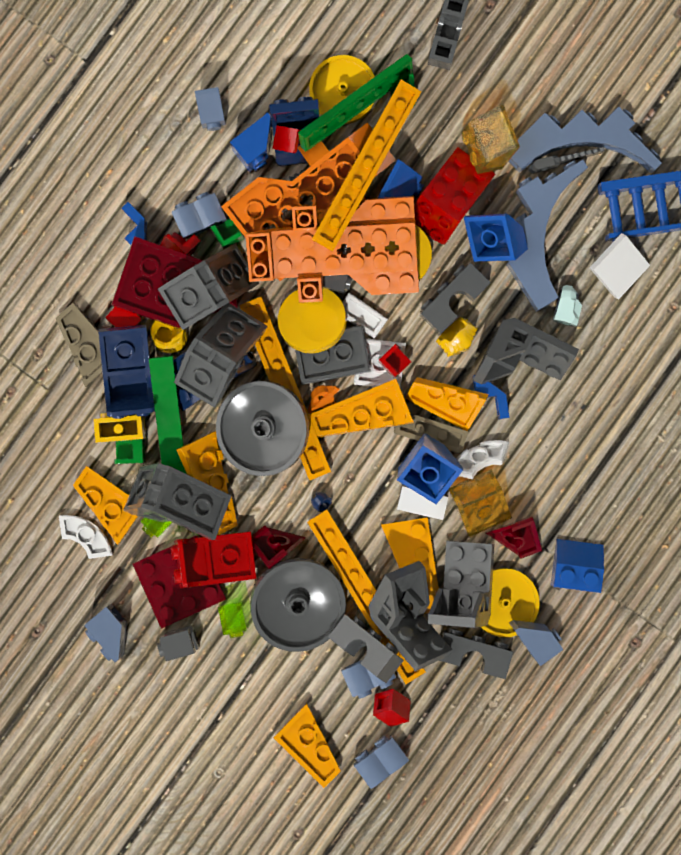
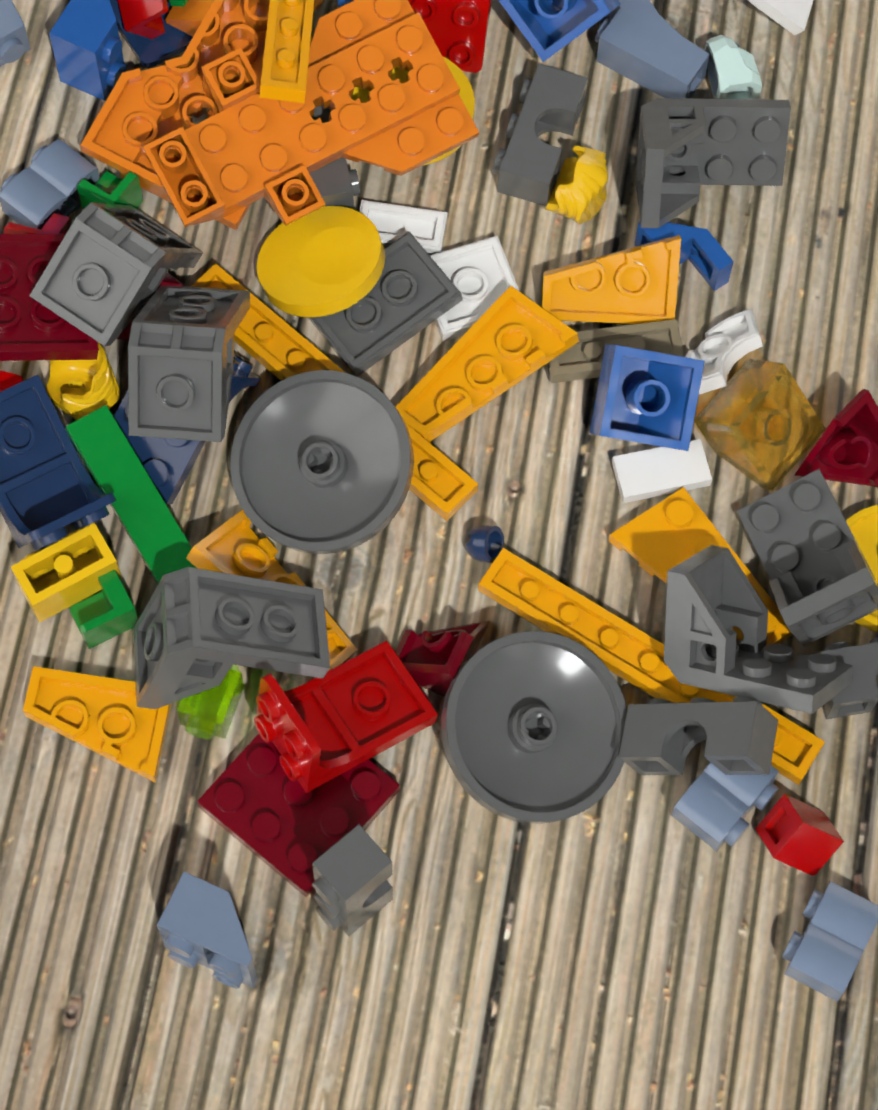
camera: 25 degrees left, 20 degrees down
white tile [59,515,113,559] -> none
clear neon green brick [218,601,248,638] -> none
light orange wing [273,703,341,788] -> none
orange piece [307,385,340,413] -> none
red panel [378,344,412,379] -> none

